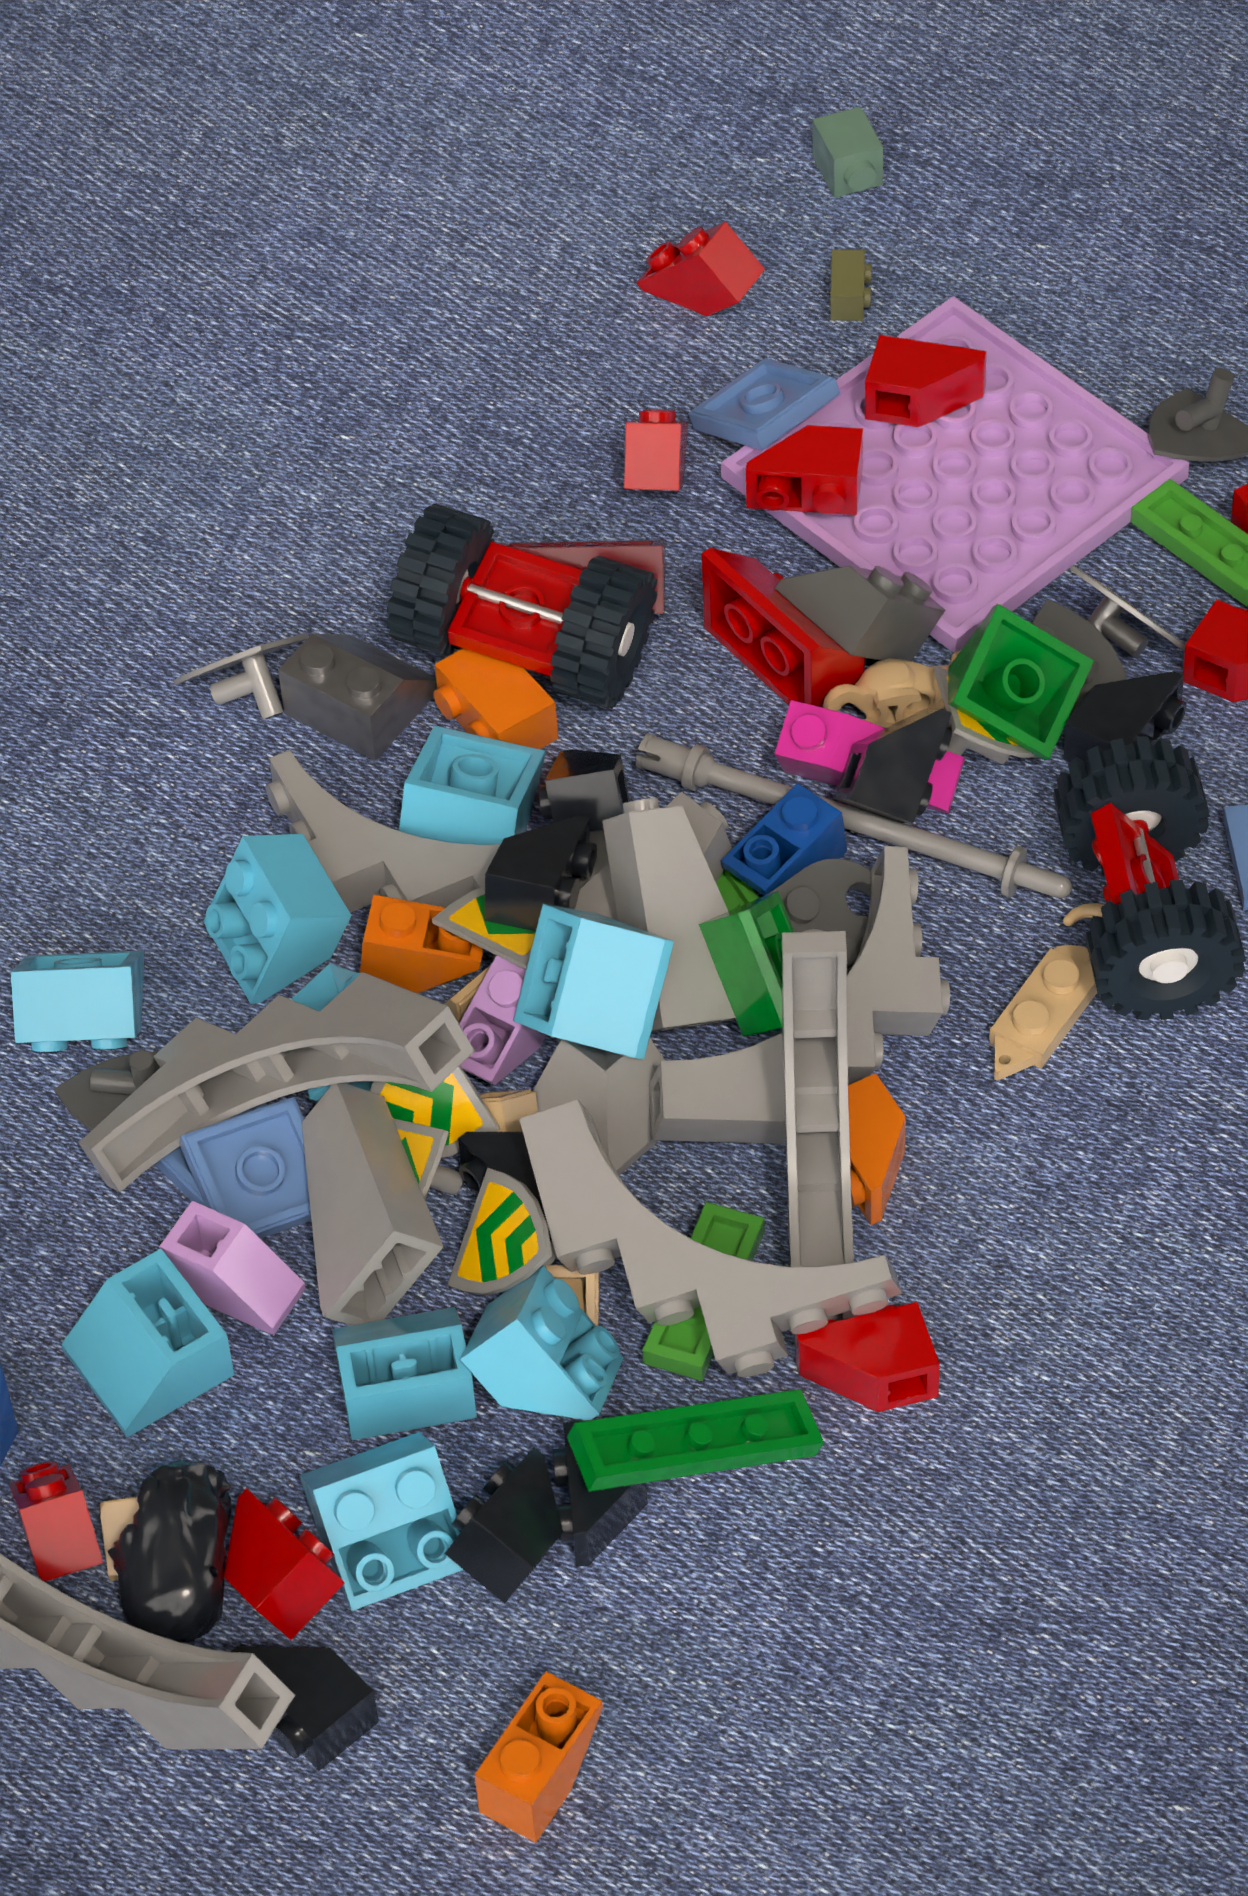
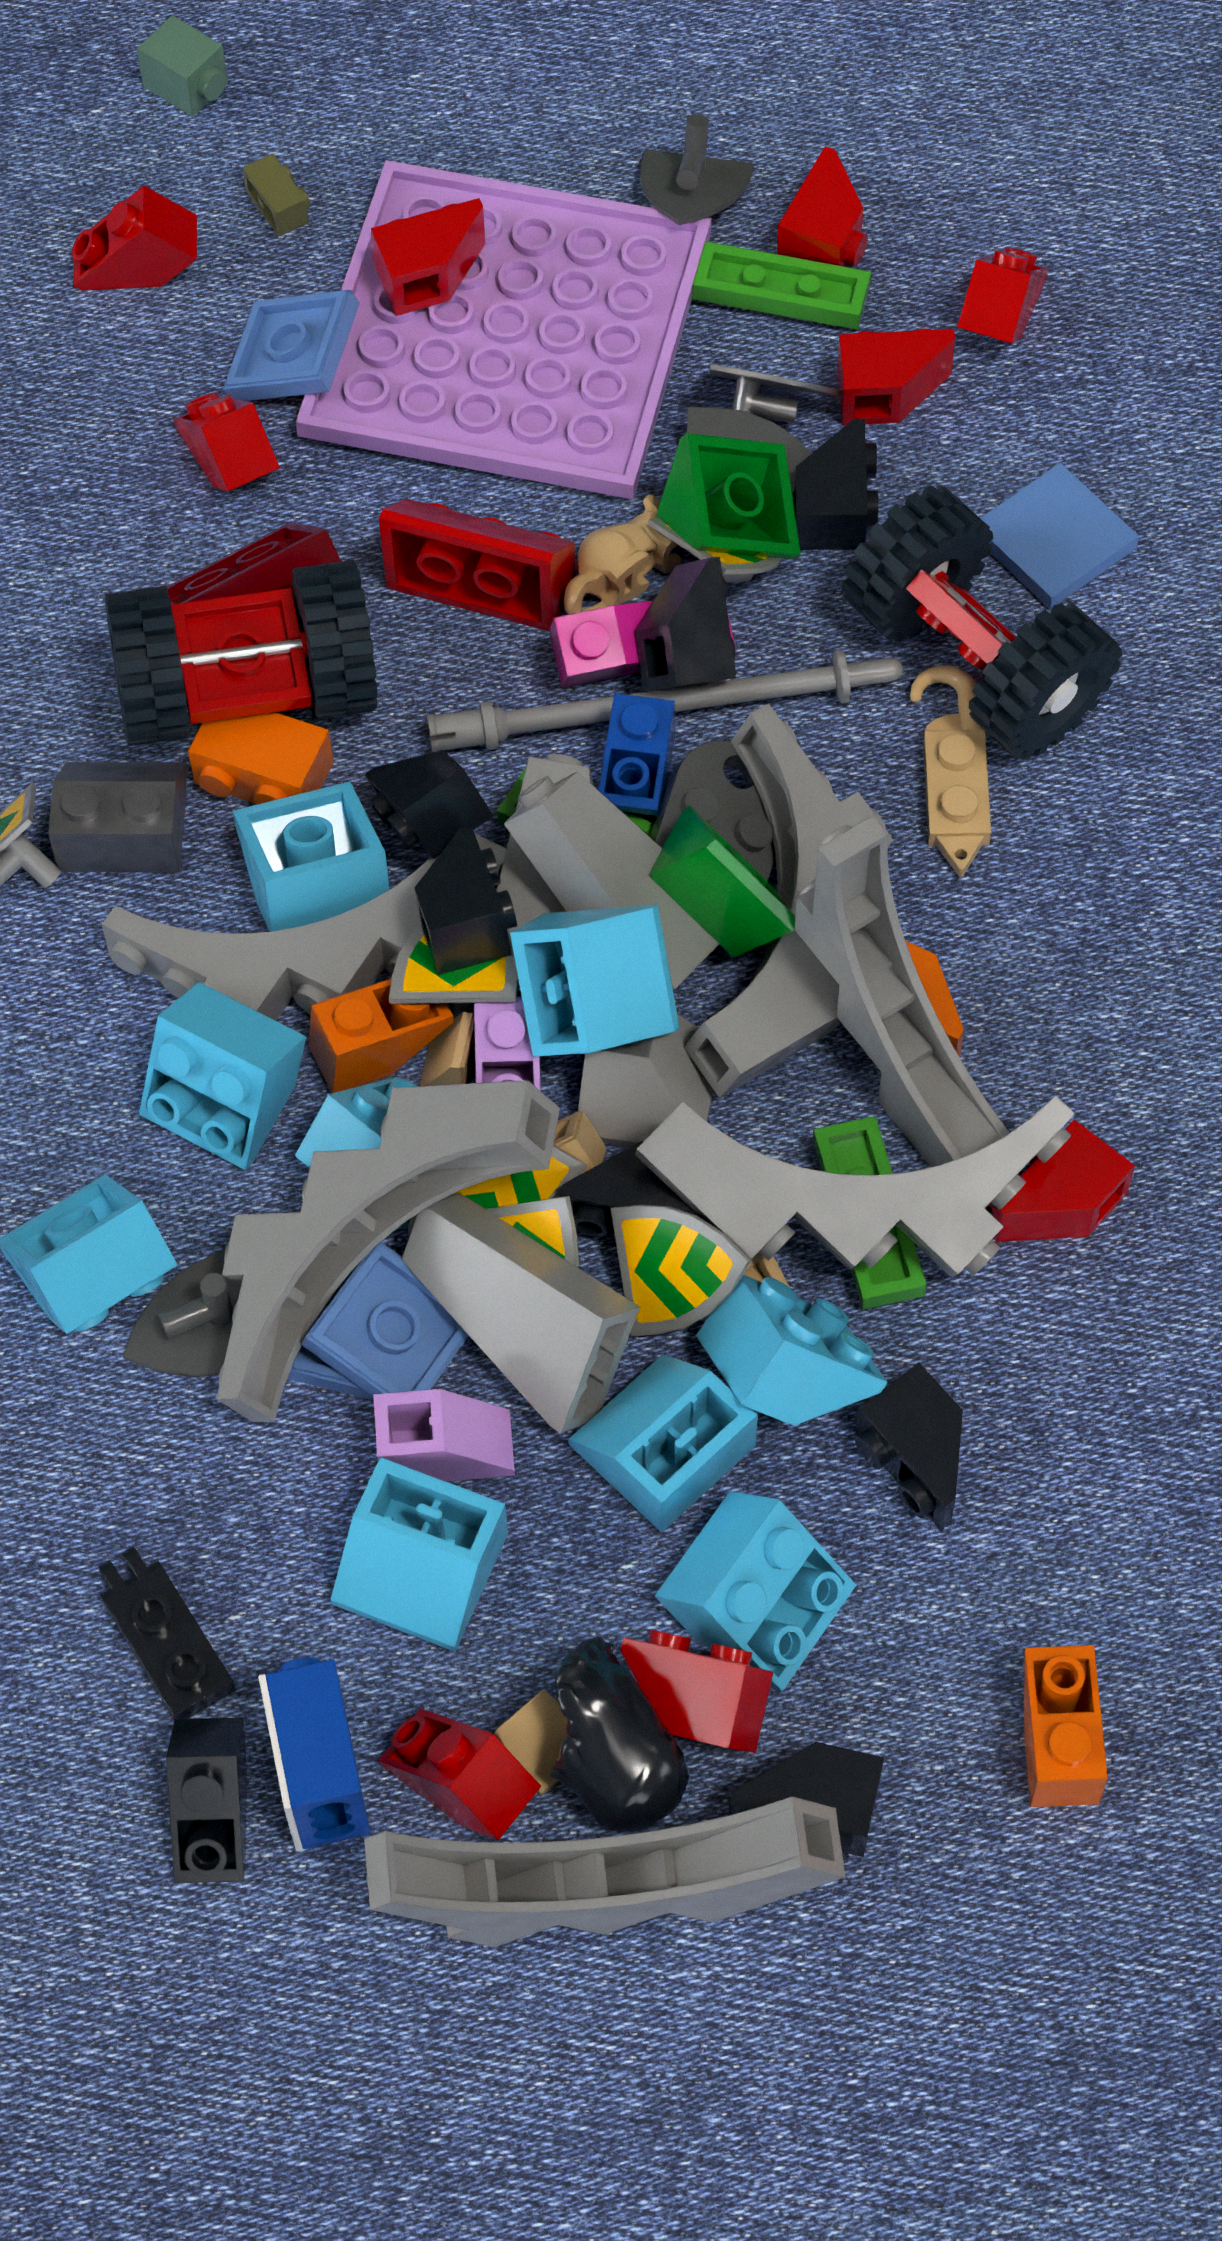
camera: 35 degrees left, 10 degrees up
black slope [445,1447,563,1604] -> none
green plate [567,1389,824,1492] -> none
red slope [746,425,863,515] -> none
dark grey slope [775,565,946,661] -> none

